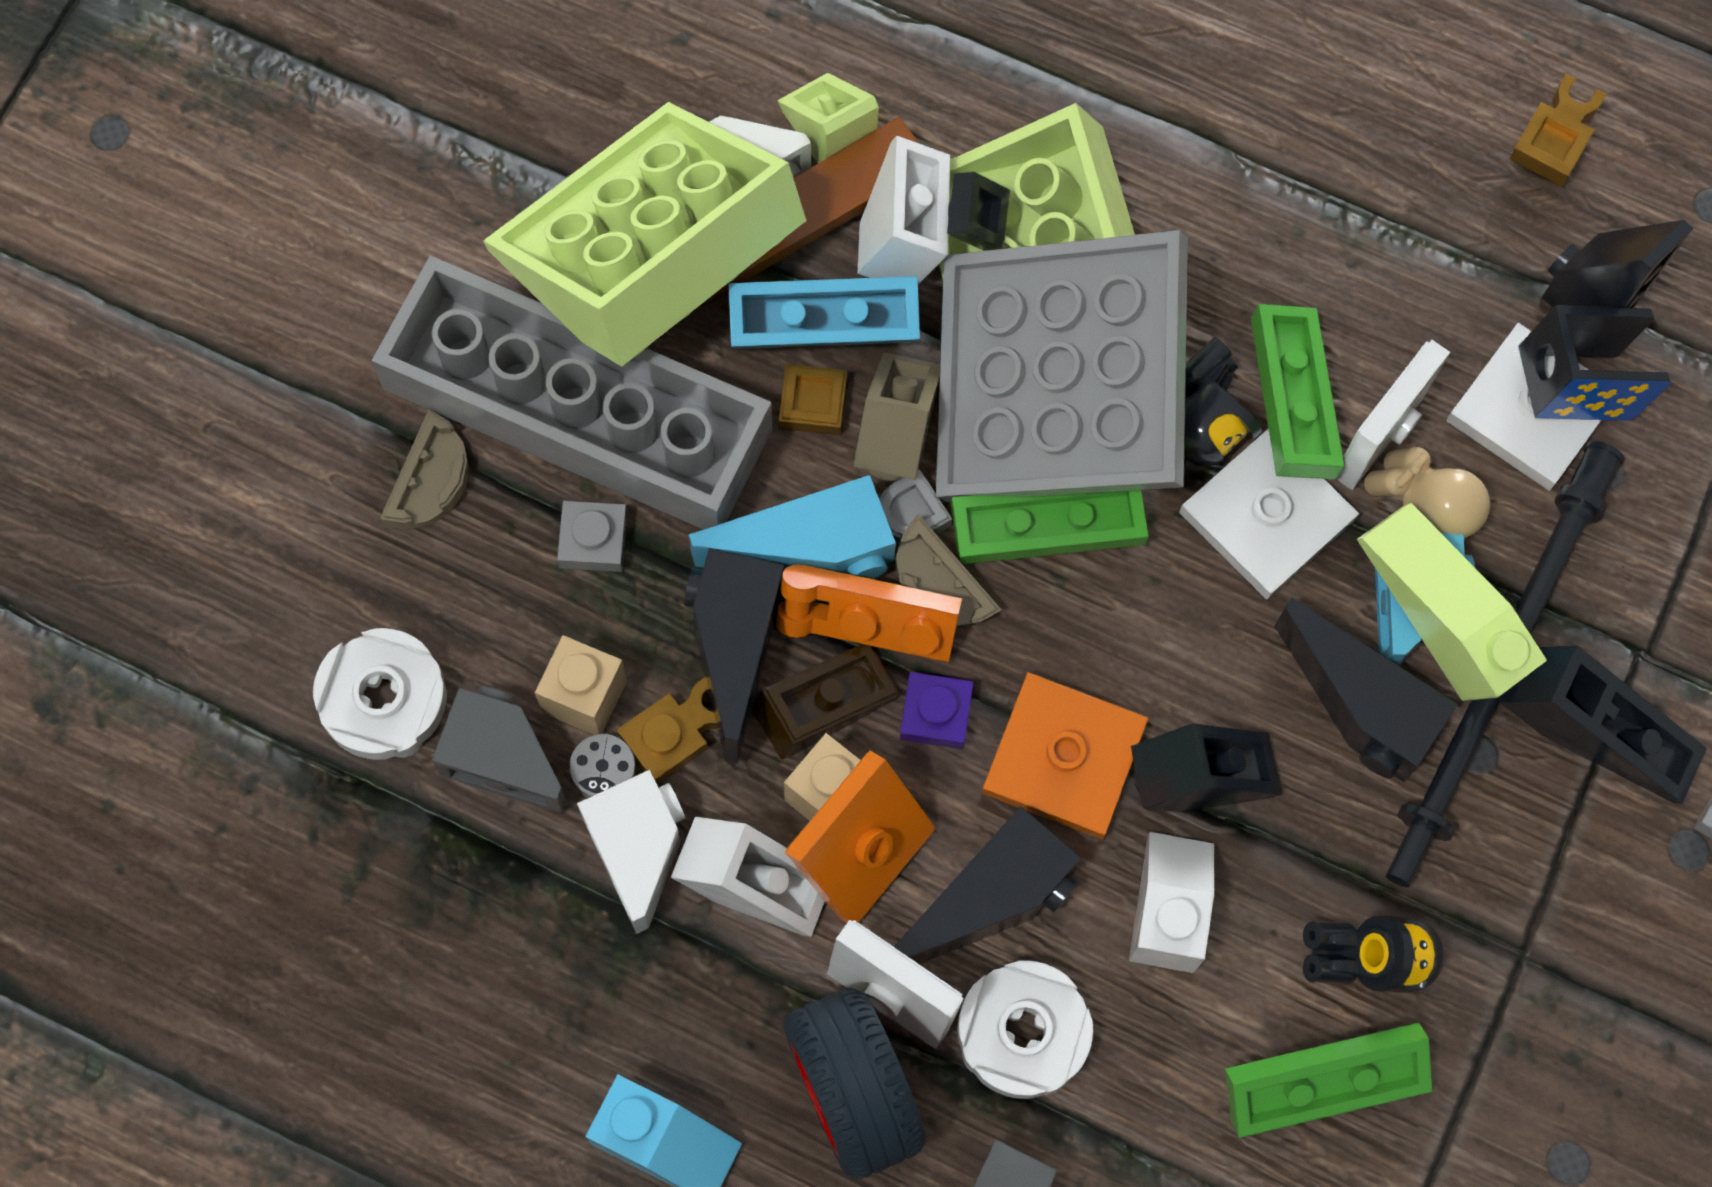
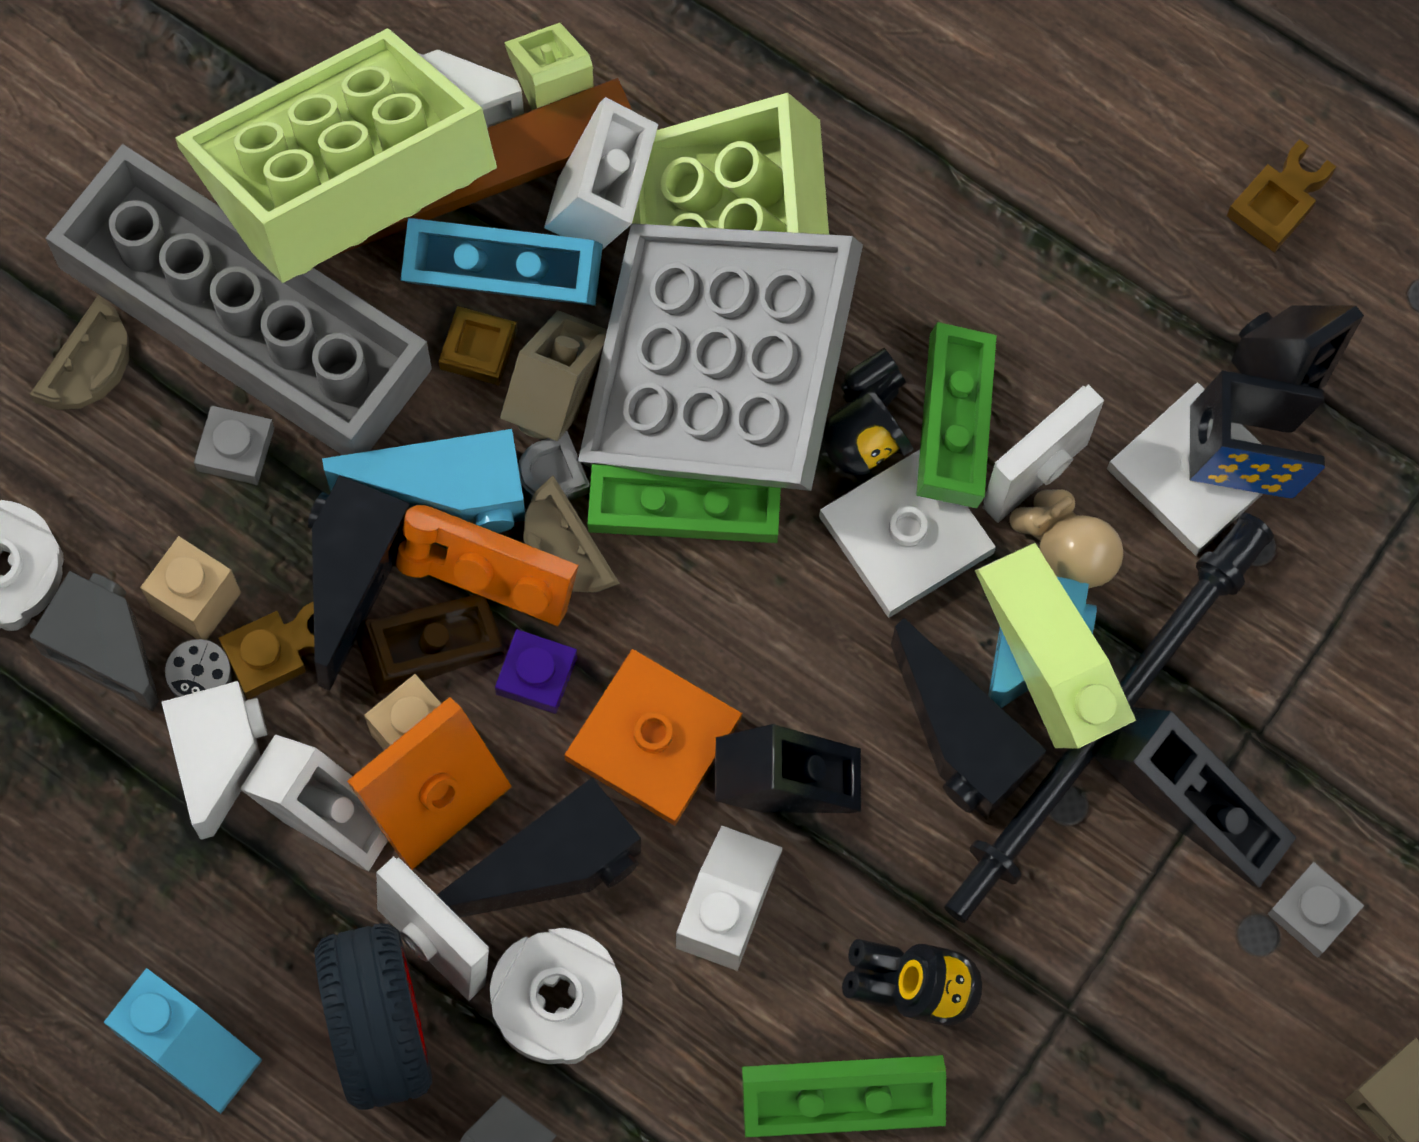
camera: 10 degrees right, 0 degrees up
black plate [947,171,1010,251] -> none

